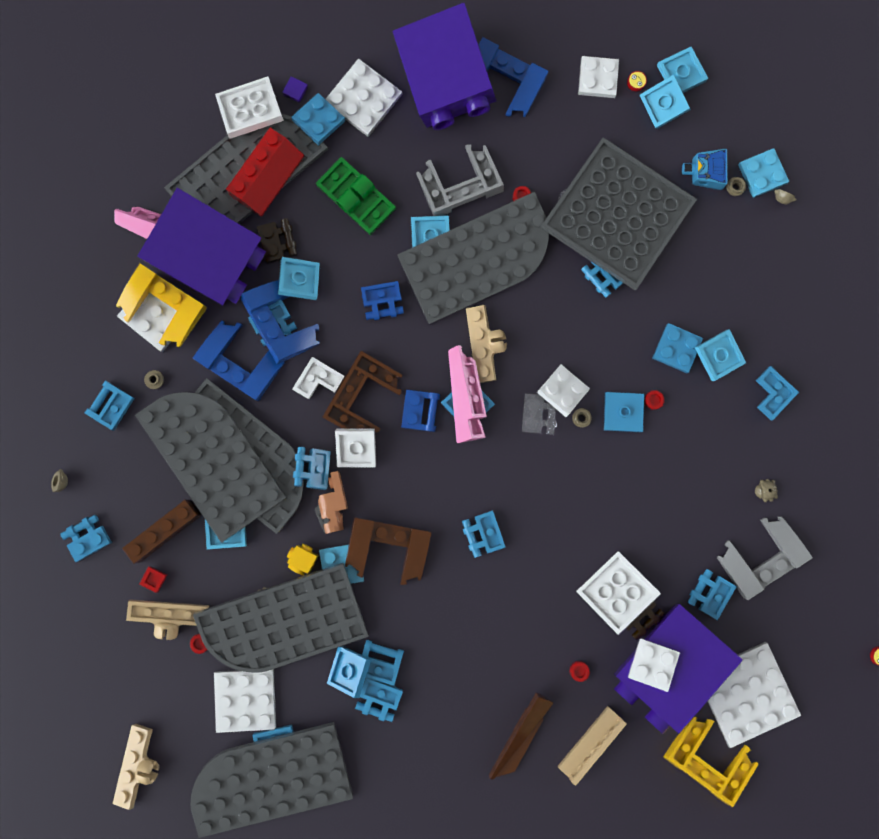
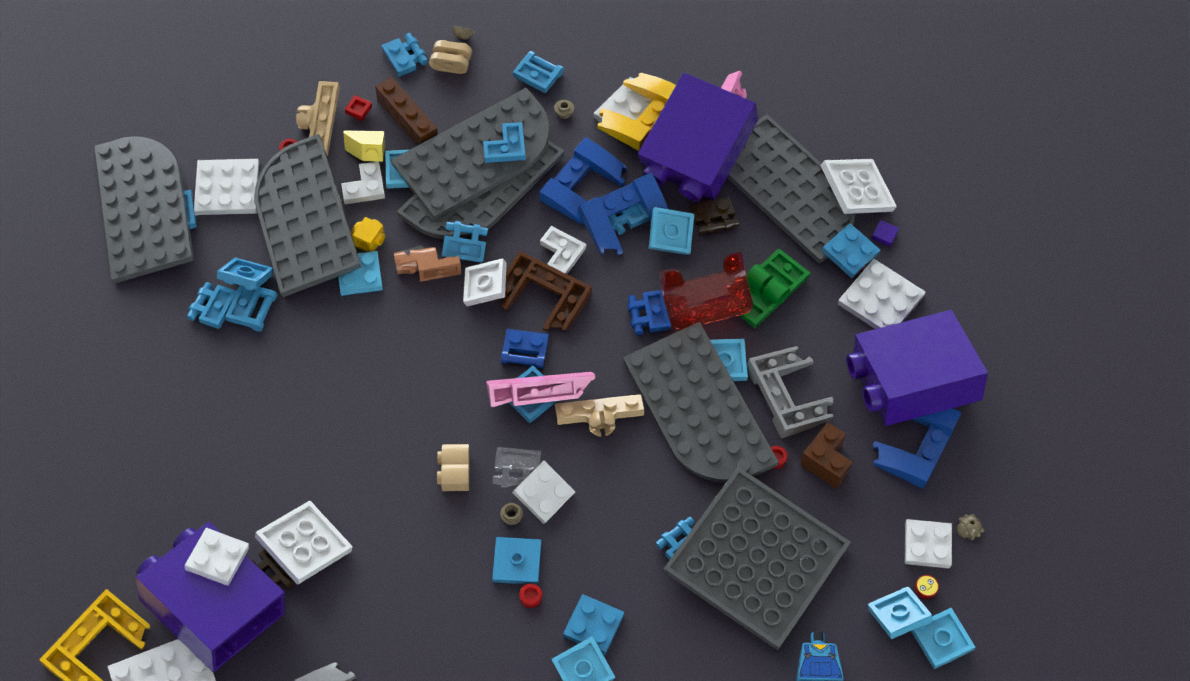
camera: 90 degrees right, 25 degrees down
tan plate [113,724,159,810] -> none
red slope [226,128,304,217] -> none
reddish brown wedge [345,518,431,585] -> none
dark azure plate [462,510,505,558] -> none
reddish brown wedge [489,692,553,780] -> none
tan fence [558,706,627,786] -> none
red tile [570,661,590,682] -> none
dark azure plate [687,569,737,620] -> none
none -> white plate [341,161,385,204]
none -> light yellow slope [344,131,385,162]
none -> tan brick [429,40,472,74]
none -> tan brick [437,444,469,491]
none -> dark azure plate [483,122,526,163]
none -> clear red windscreen [660,252,753,329]
none -> reddish brown brick [800,422,852,489]
none -> dark tan animal [957,514,984,540]

